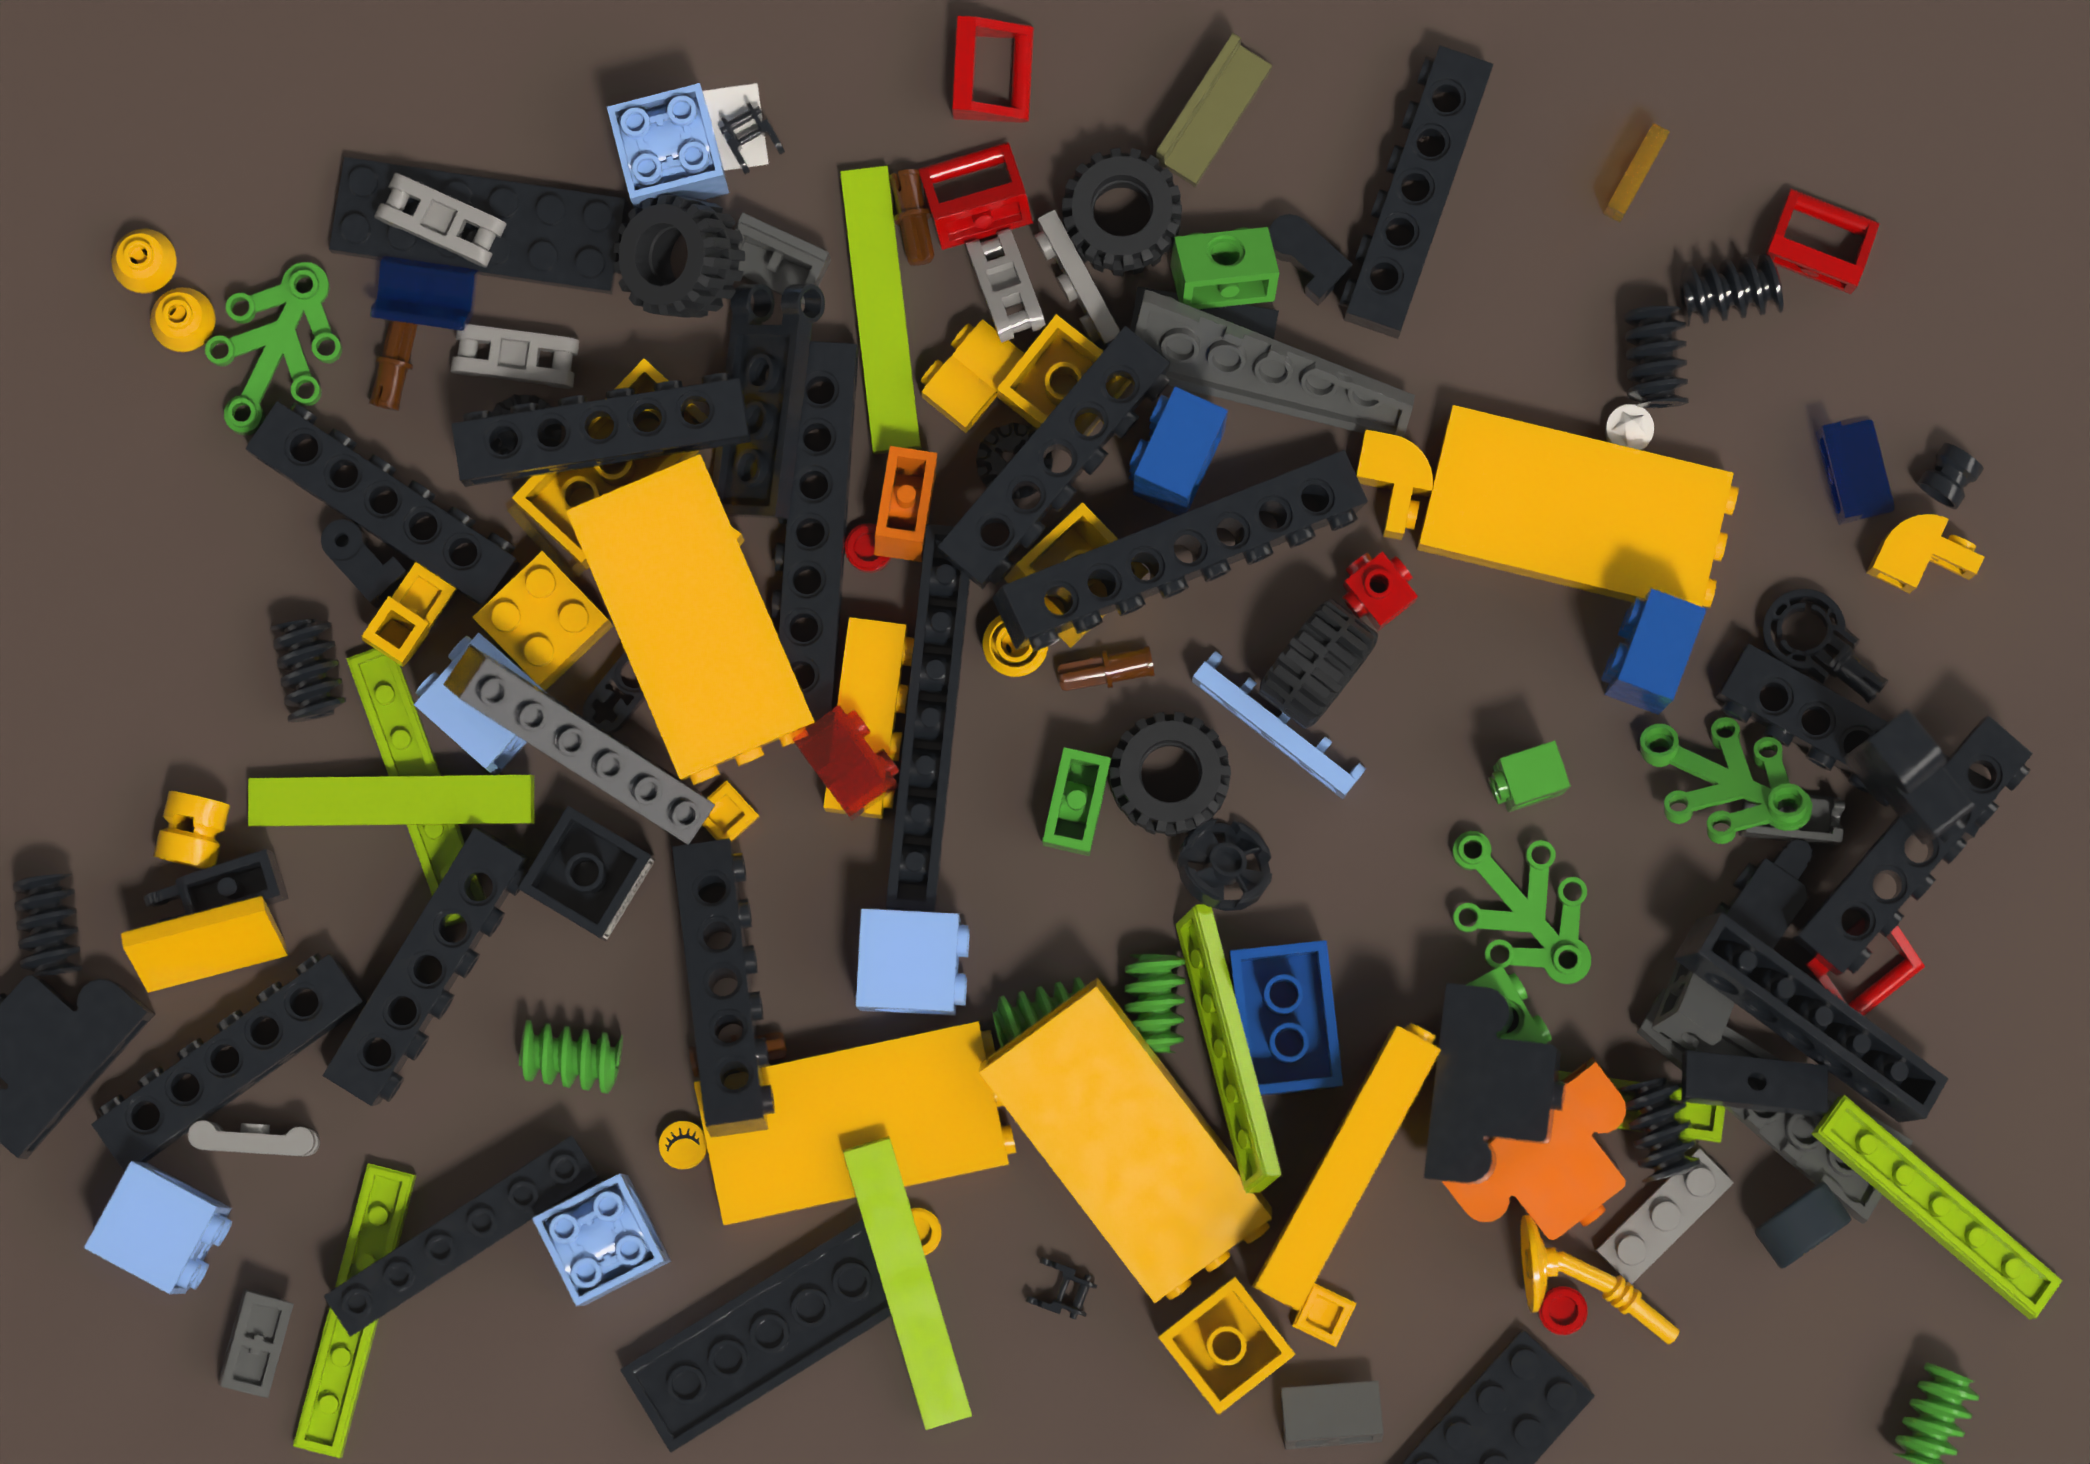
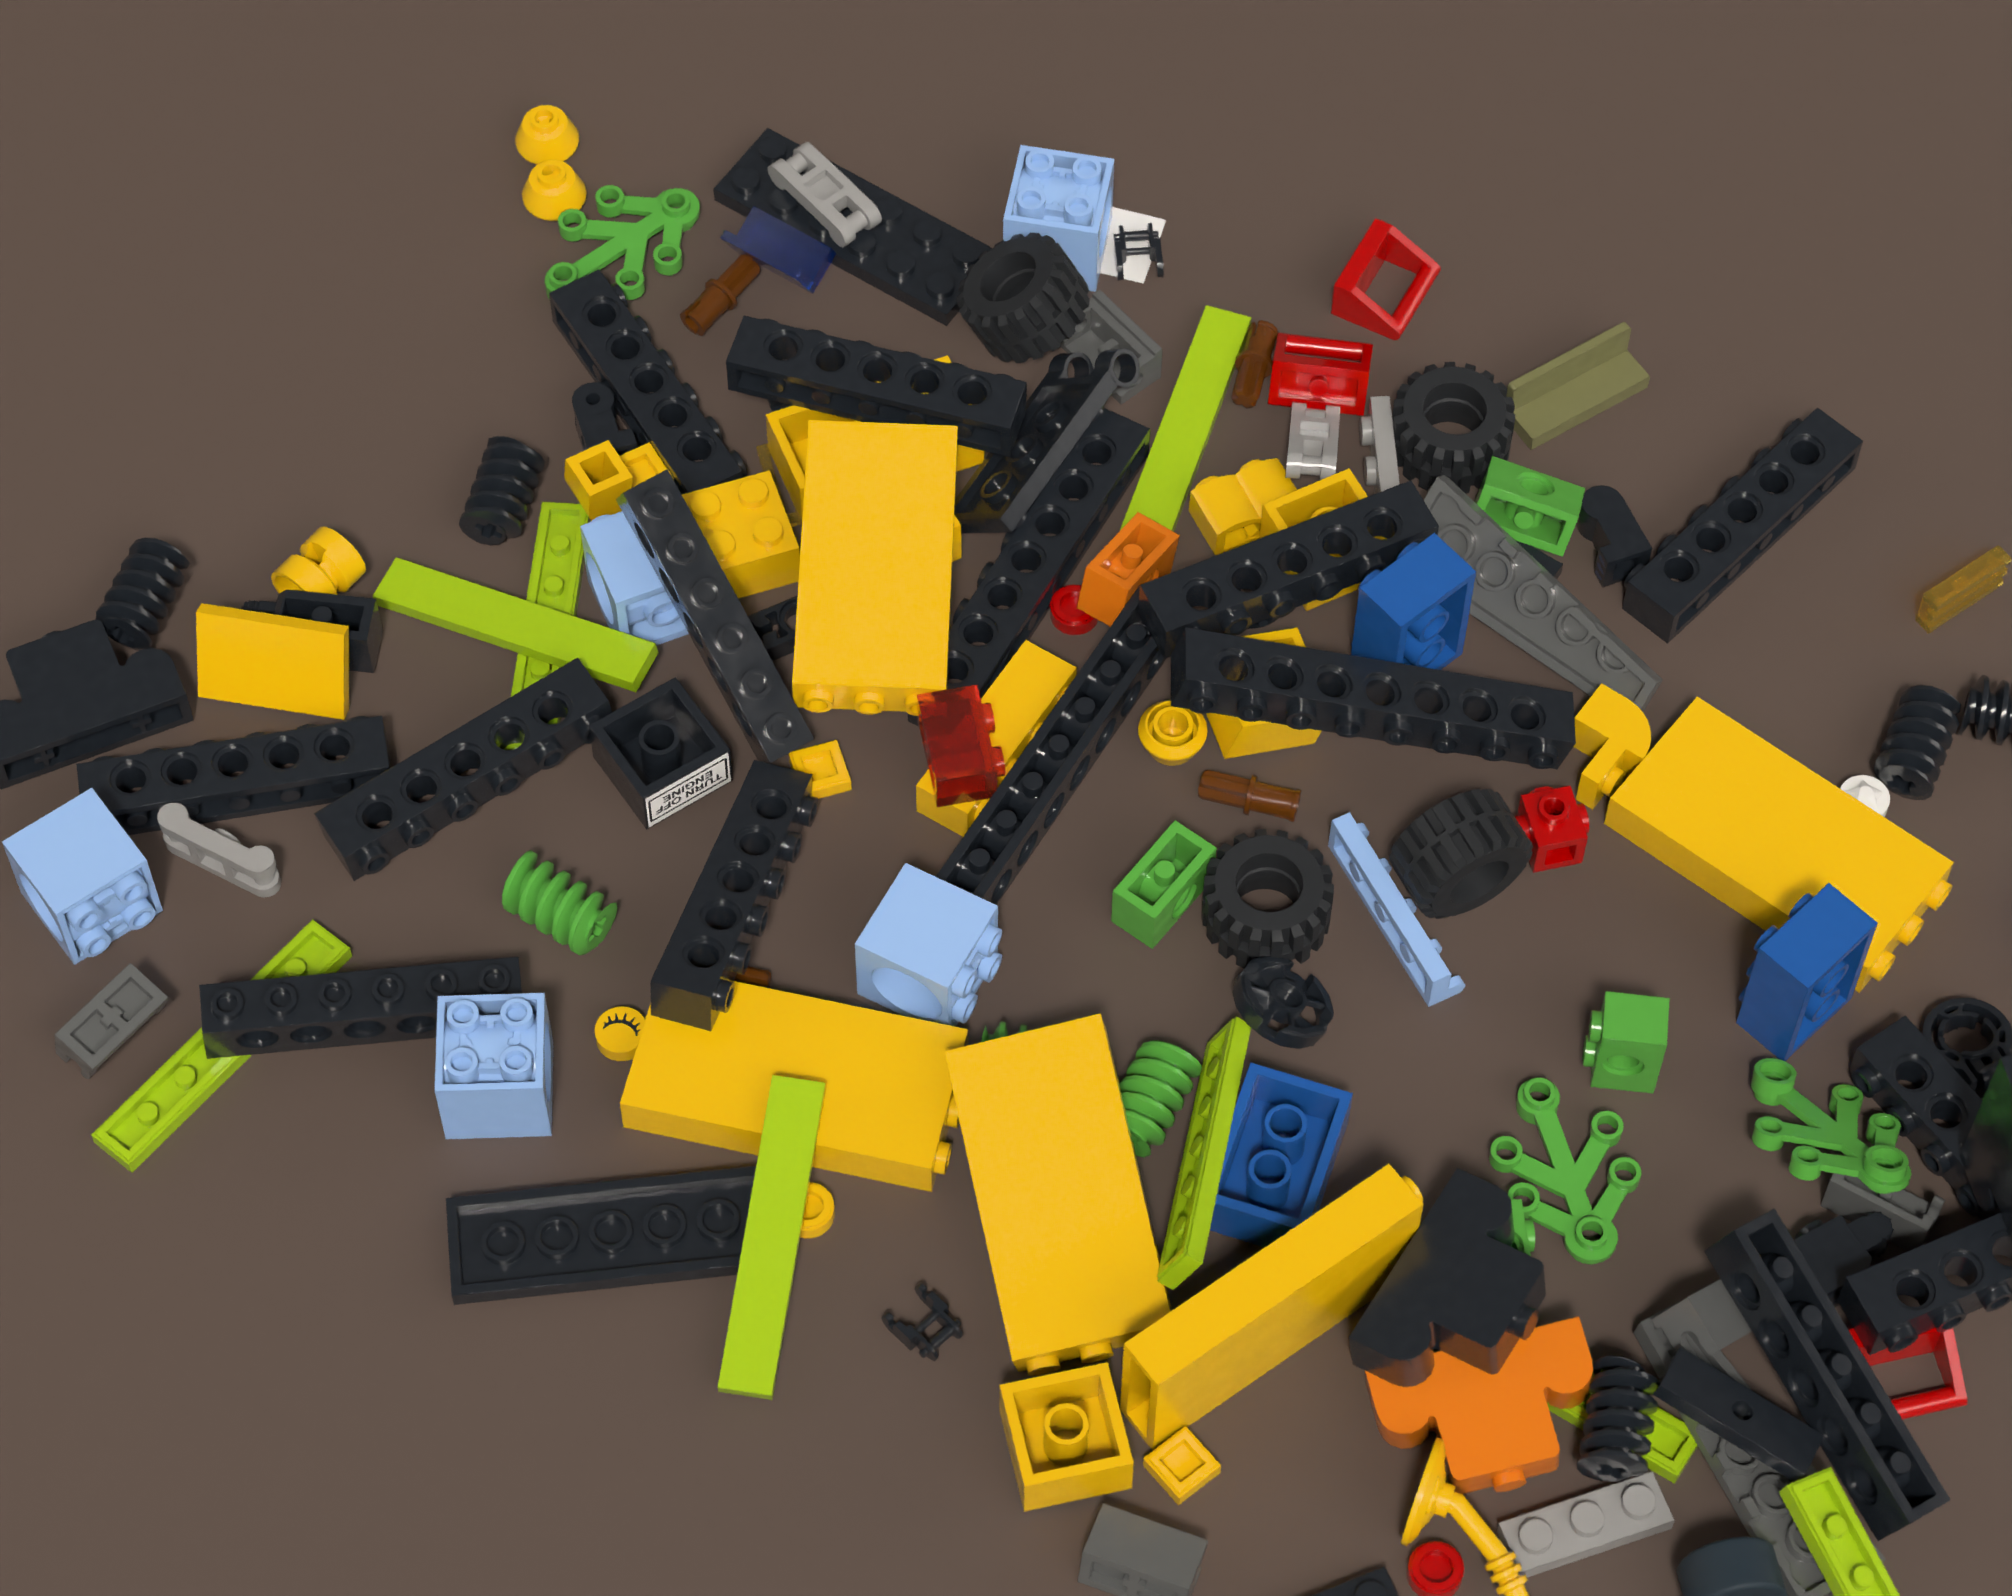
camera: 20 degrees right, 25 degrees down
light grey plate [450,324,579,389] -> none

